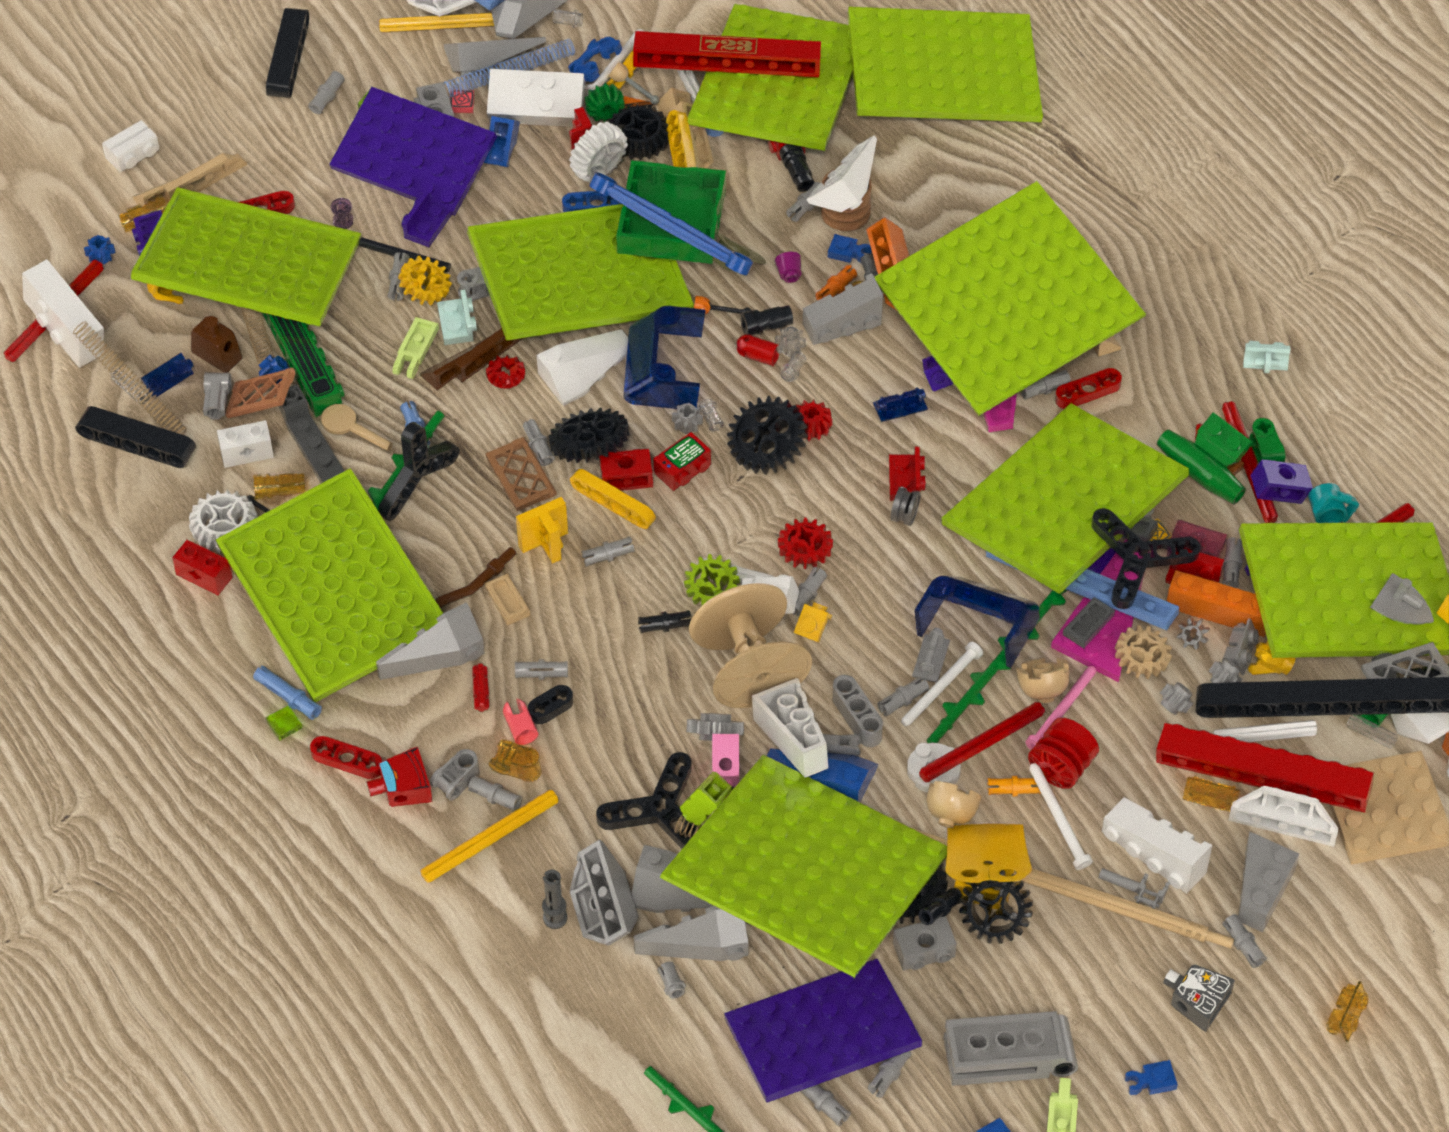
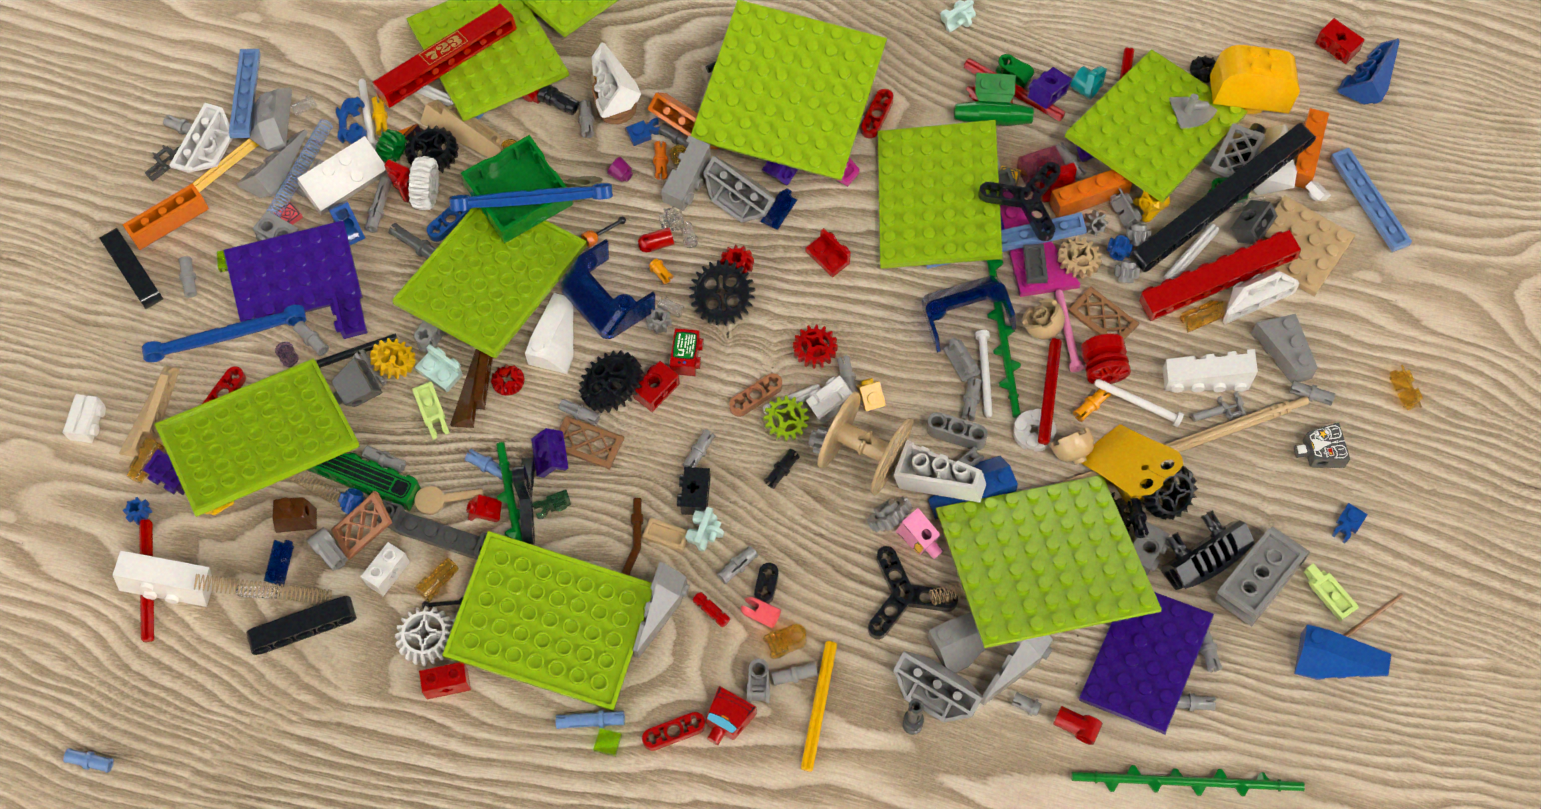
camera: 40 degrees left, 10 degrees up
yellow bracket [516,496,568,564] -> none
yellow beam [570,469,656,529] -> none
hinge [609,61,659,105] -> none
yellow beam [666,110,697,168] -> none
lime brick [680,771,732,826] -> none
black axle [740,305,793,335] -> none
flat silver wheel [890,487,921,526] -> none
none -> orange brick [122,183,209,250]
none -> blue piece [142,305,306,363]
none -> light grey pin [293,321,329,356]
none -> dark grey torso [332,358,383,407]
none -> light grey pin [362,445,406,473]
none -> light grey pin [365,176,392,233]
none -> dark grey pin [389,223,437,259]
none -> red bracket [466,494,502,523]
none -> dark purple bracket [531,428,569,478]
none -> clear green plate [533,489,571,519]
none -> light orange pin [649,258,674,284]
none -> black brick [677,467,711,515]
none -> light aqua hips [685,507,724,552]
none -> light grey wedge [703,156,776,223]
none -> nougat beam [729,373,782,417]
none -> red piece [1053,706,1103,745]
none -> medium nougat window [1068,286,1139,340]
none -> blue gear [1106,235,1133,261]
none -> black piece [1161,510,1255,590]
none -> dark grey brick [1230,200,1278,244]

